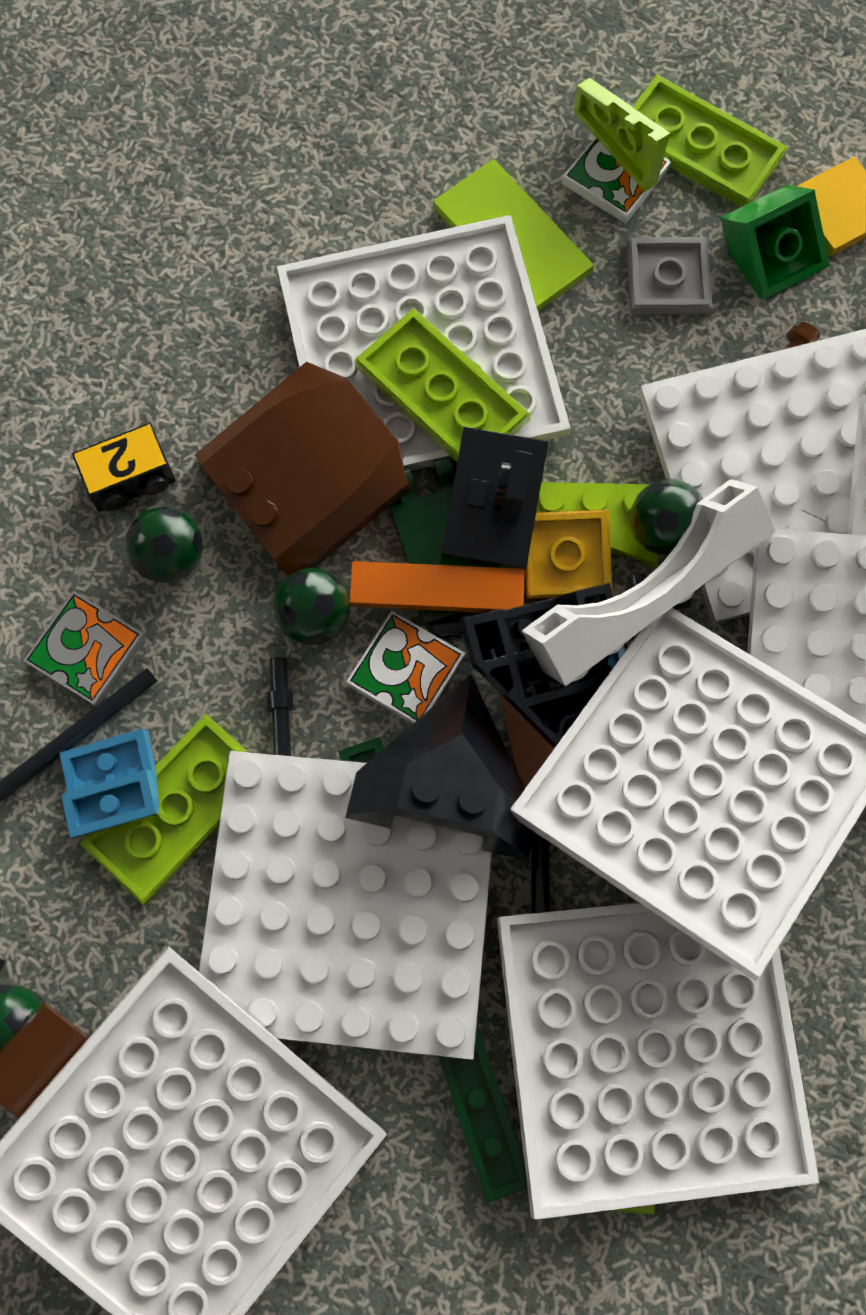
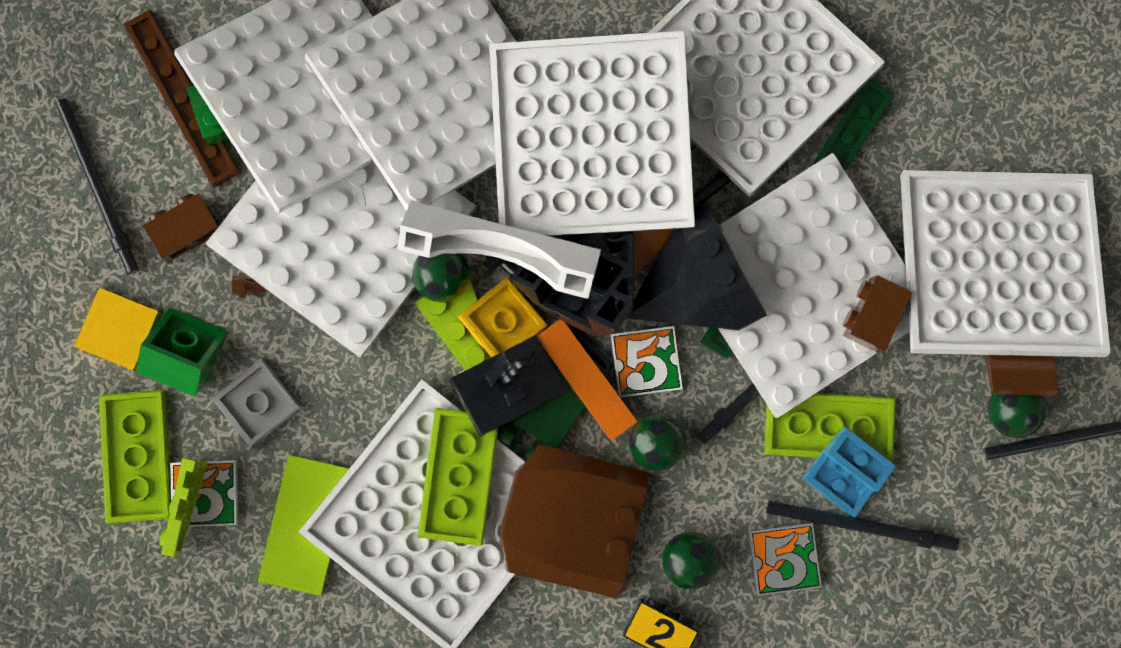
camera: 135 degrees left, 10 degrees up
none -> reddish brown brick [843,275,912,353]

